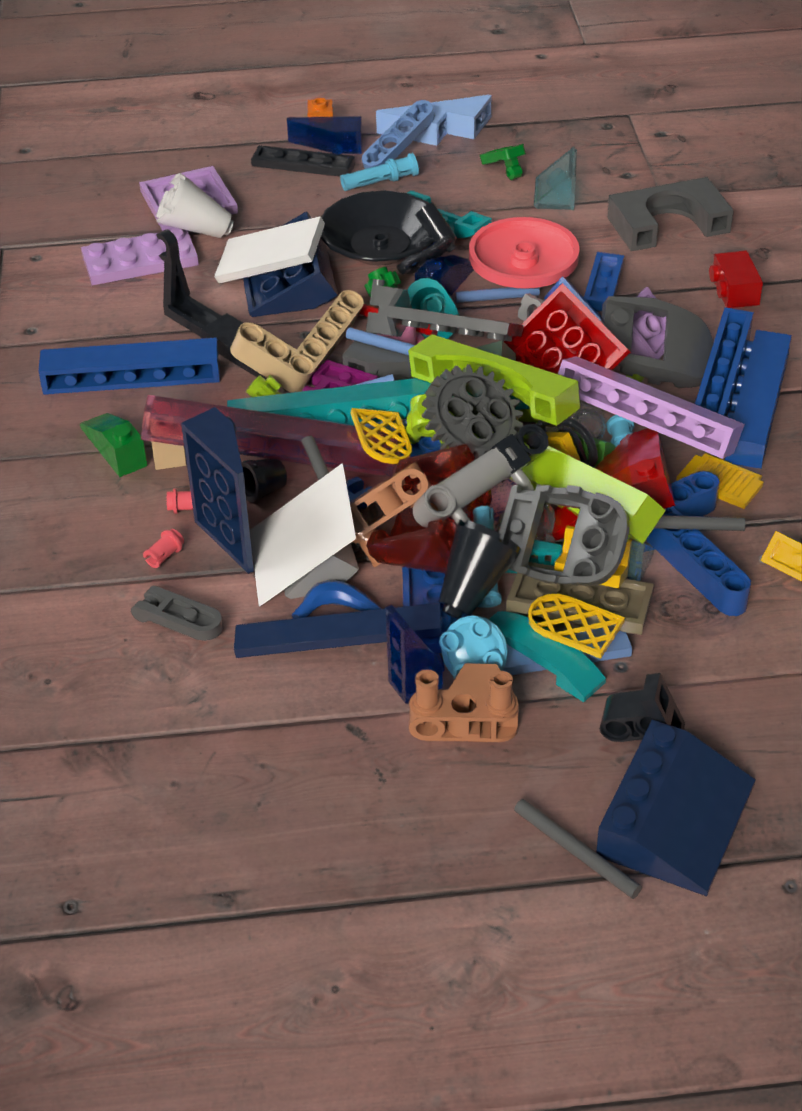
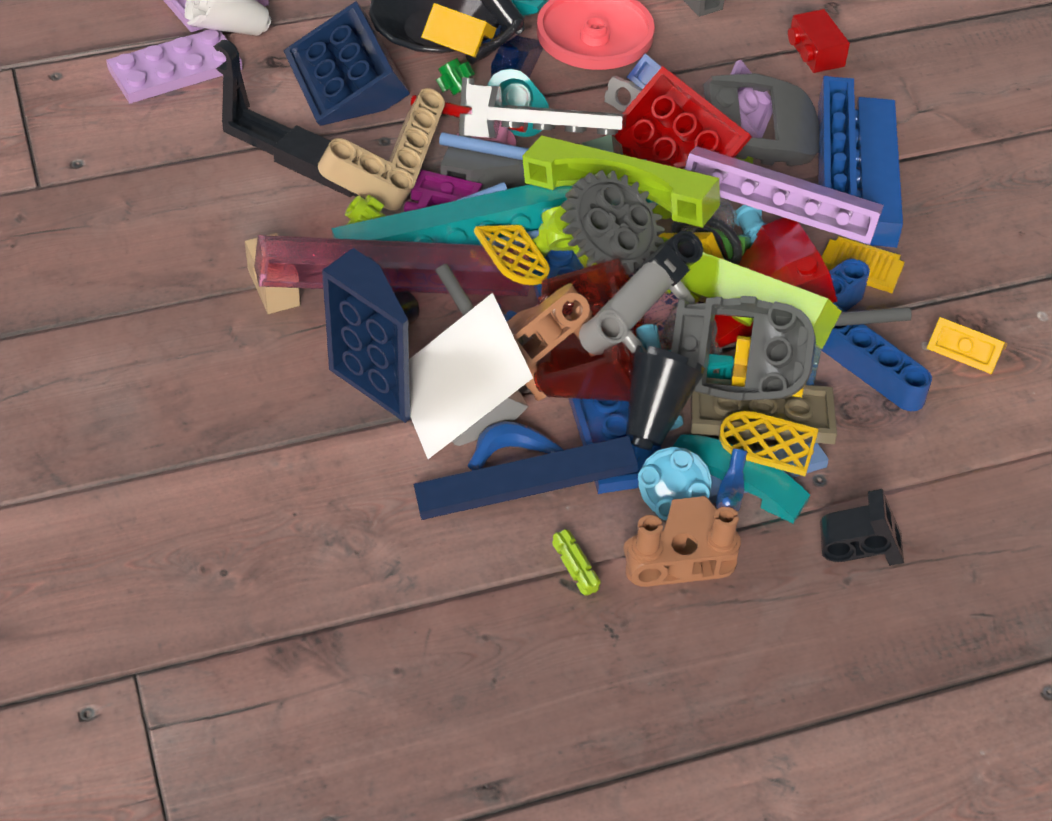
camera: 15 degrees left, 5 degrees up
blue brick [38,338,220,395] -> none
green slope [80,413,147,478] -> none
dark grey plate [131,586,223,641] -> none
coral pin [143,529,184,568] -> none
coral pin [167,488,193,514] -> none
white tile [214,216,325,283] -> none
clear blue slope [386,605,445,704] -> none
medium blue bar [455,287,540,303] -> none
dark grey bar [514,799,642,899] -> none
blue plate [584,252,624,312] -> none
dark blue slope [596,720,756,896] -> none
none -> yellow panel [421,3,497,58]
none -> lime axle [552,529,601,596]
none -> blue piece [716,449,747,511]

